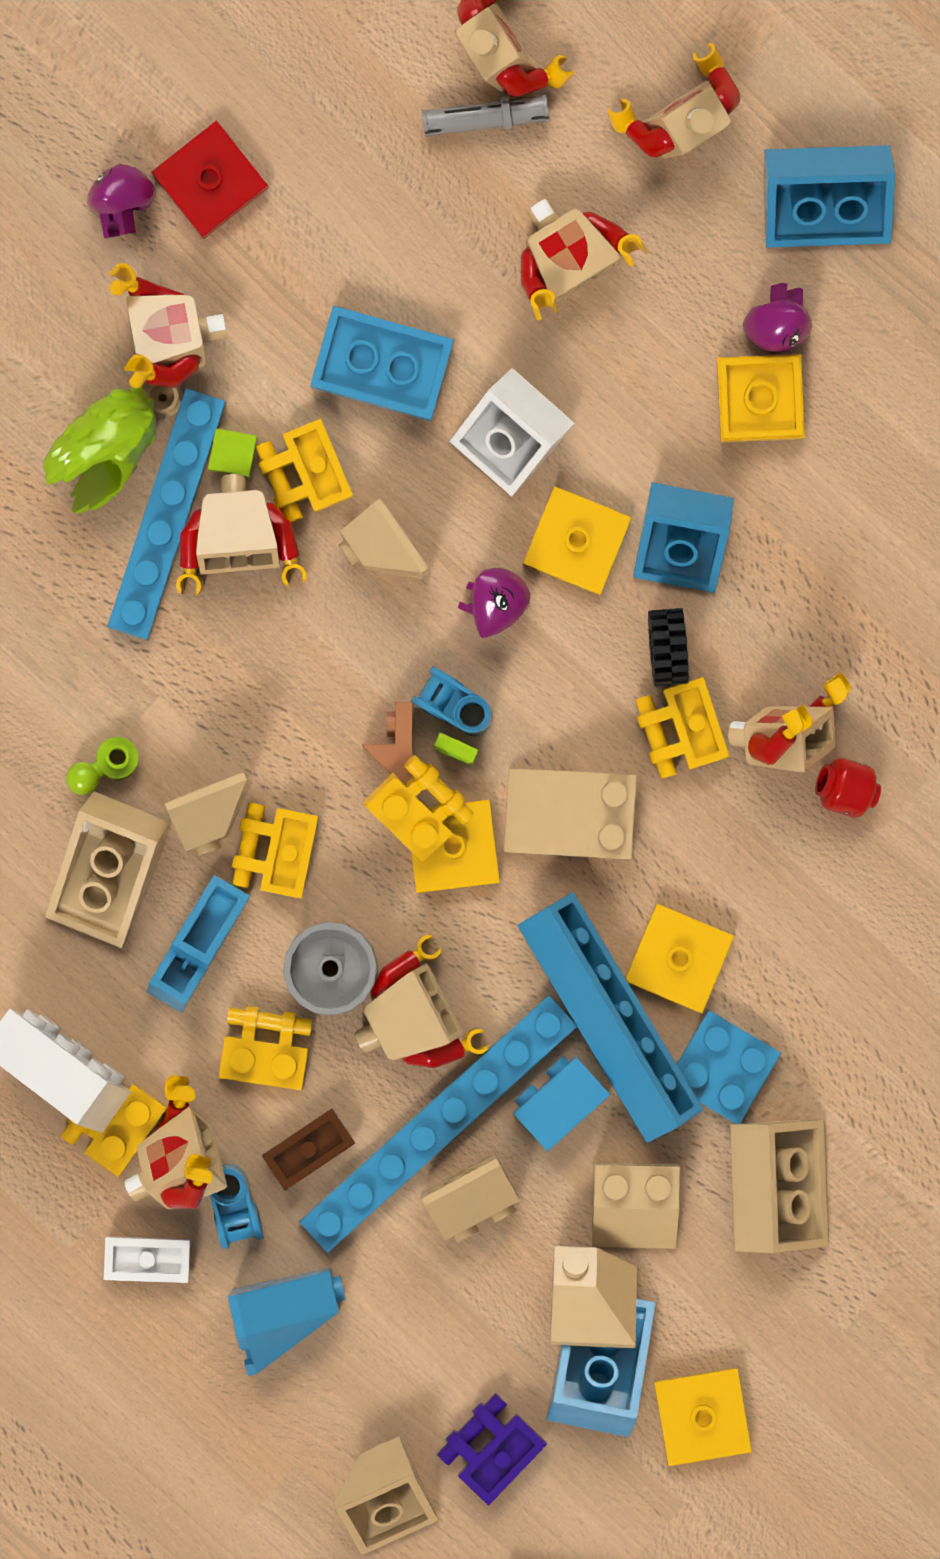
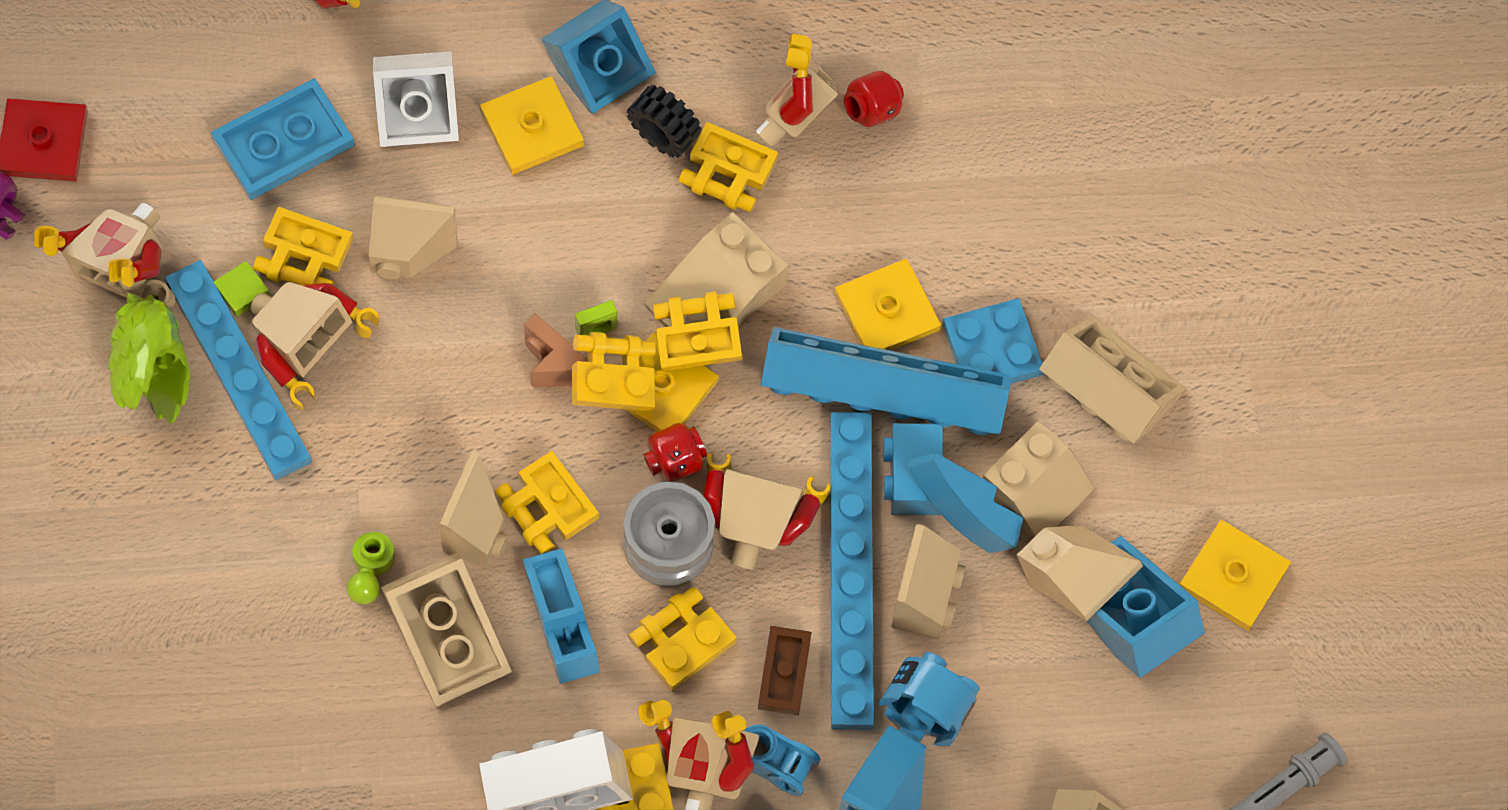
camera: 50 degrees left, 20 degrees down
dark azure piece [410,666,492,736] -> none
dark purple plate [437,1393,547,1506] -> none
magenta piece [458,568,531,638] -> none
none -> red head [643,423,707,482]
none -> yellow plate [653,291,743,371]
none -> dark azure brick [879,652,980,746]
none -> dark azure slope [908,453,1023,553]

